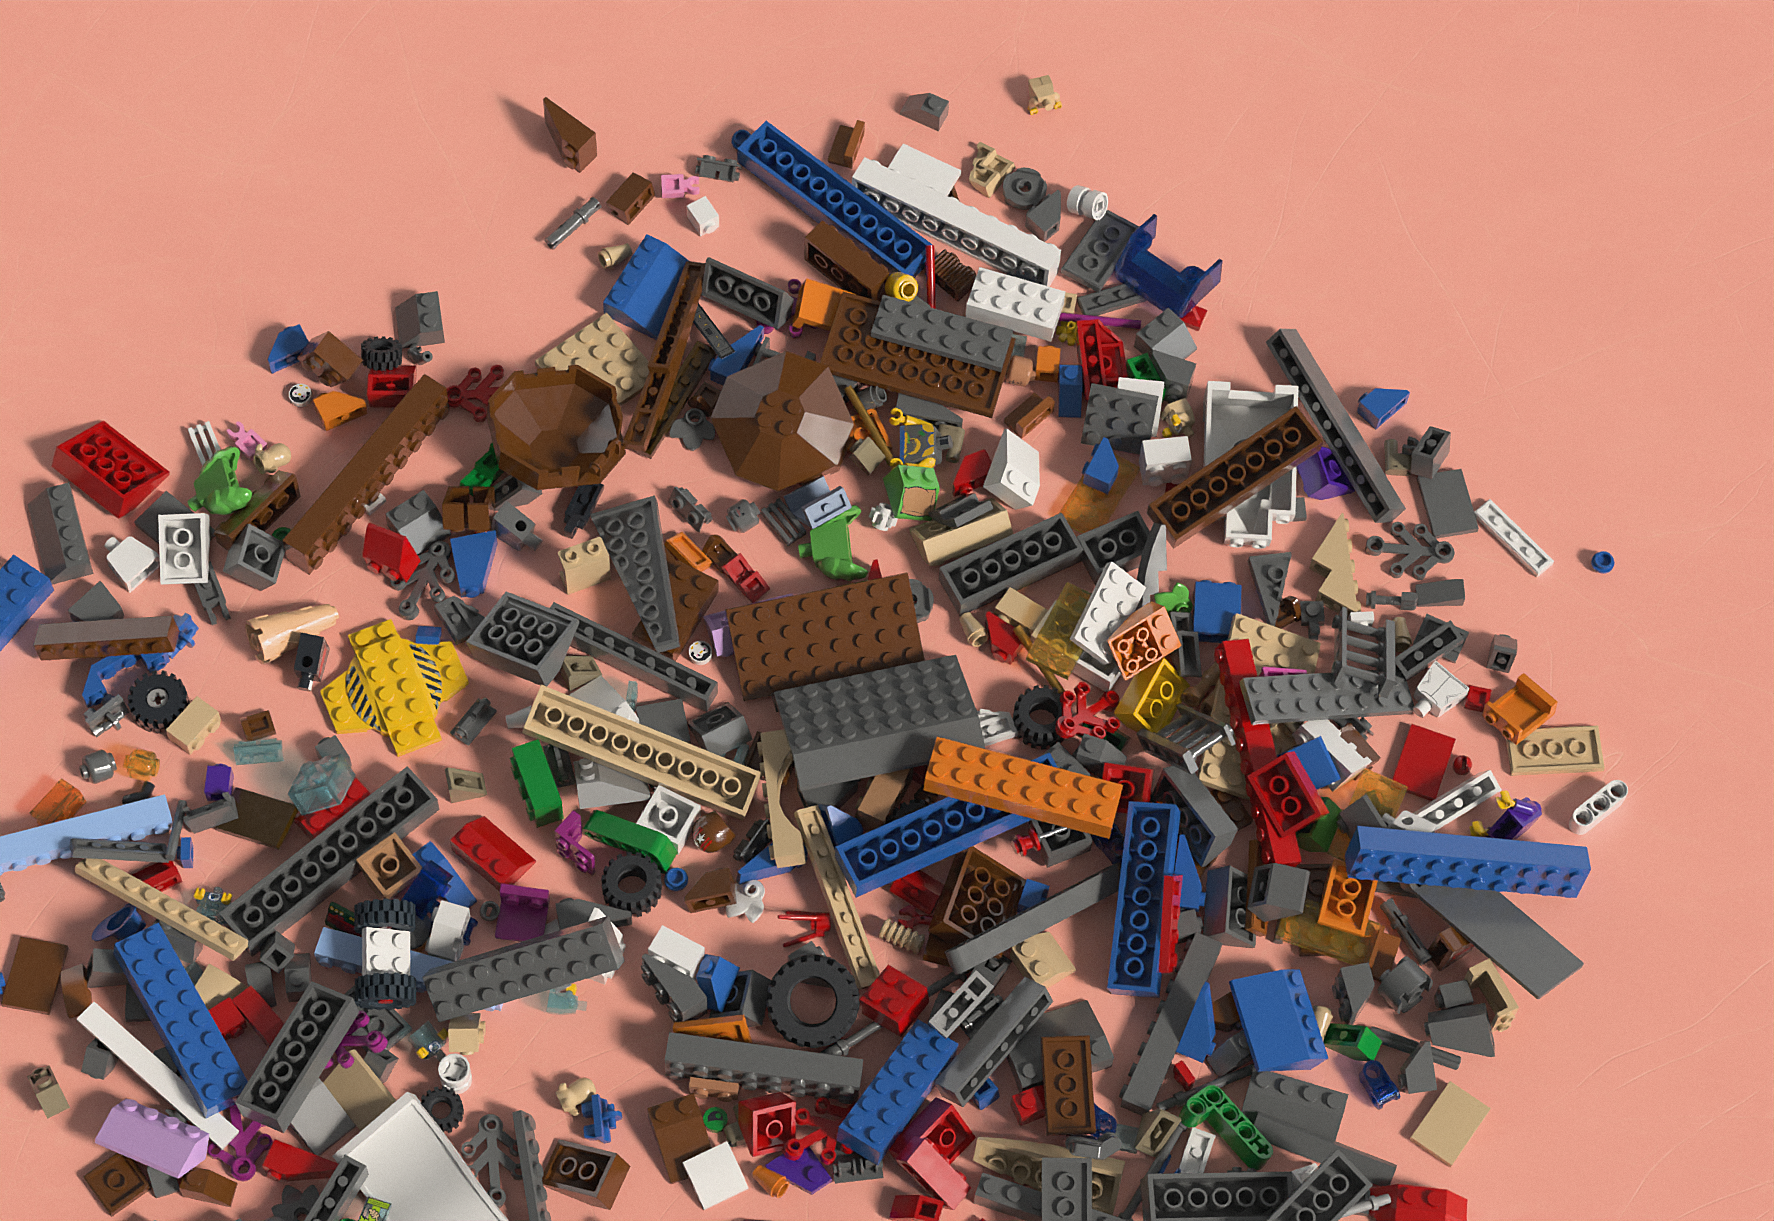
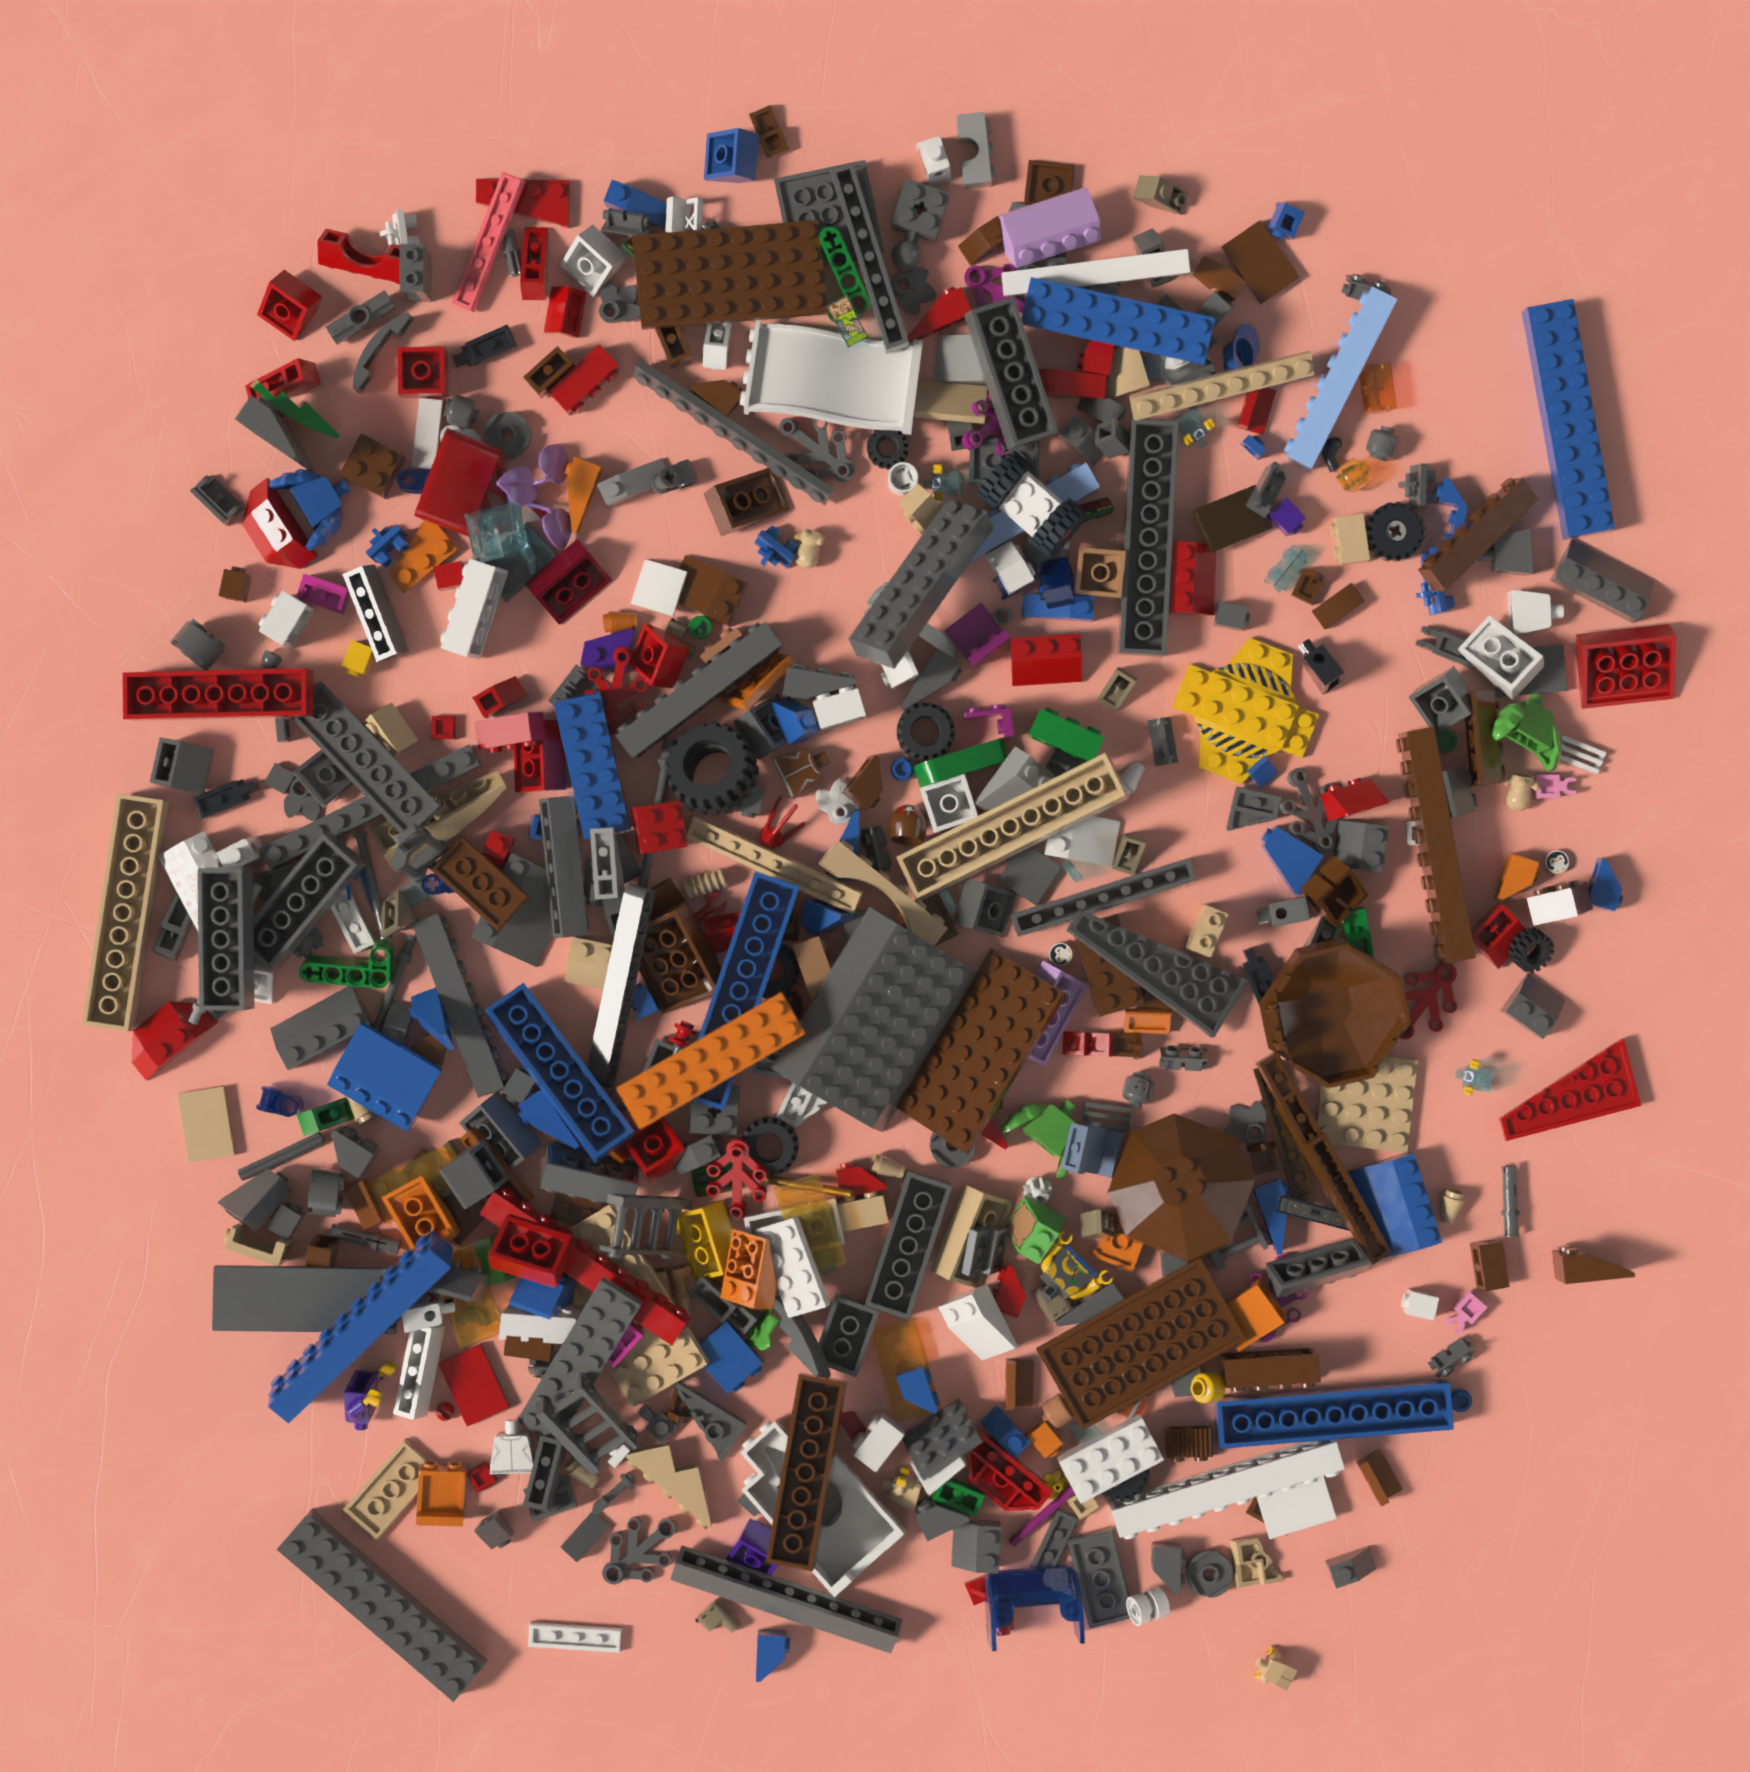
camera: 145 degrees right, 25 degrees up
dark grey tile [69,838,169,863] -> none
dark grey bar [165,800,187,861] -> none
light nougat cone [245,604,339,665] -> none
clear light blue brick [288,754,356,815] -> none
dark grey arm [407,343,433,365] -> none
dark grey slope [466,591,579,687] -> none
pearl gold bar [844,385,894,467] -> none
dark grey brick [854,386,887,410] -> none
dark grey plate [871,295,1013,372] -> none
red bar [925,245,936,309] -> none
red wing [1159,874,1183,973] -> none
red tile [1172,1060,1195,1091] -> none
dark grey tile [1254,1112,1397,1186] -> none
dark grey slope [1398,1040,1437,1094] -> none
dark grey brick [1402,426,1451,479] -> none
dark grey tile [1417,469,1479,539] -> none
white beam [1569,780,1628,835] -> none
blue plate [1591,551,1615,574] -> none
none -> dark grey brick [276,1509,487,1702]
none -> reddish brown torso [772,748,831,799]
none -> reddish brown slope [1312,582,1365,630]
none -> dark grey slope [1442,766,1477,818]
none -> clear light blue piece [1454,1059,1495,1096]
none -> red wing [1499,1038,1641,1141]

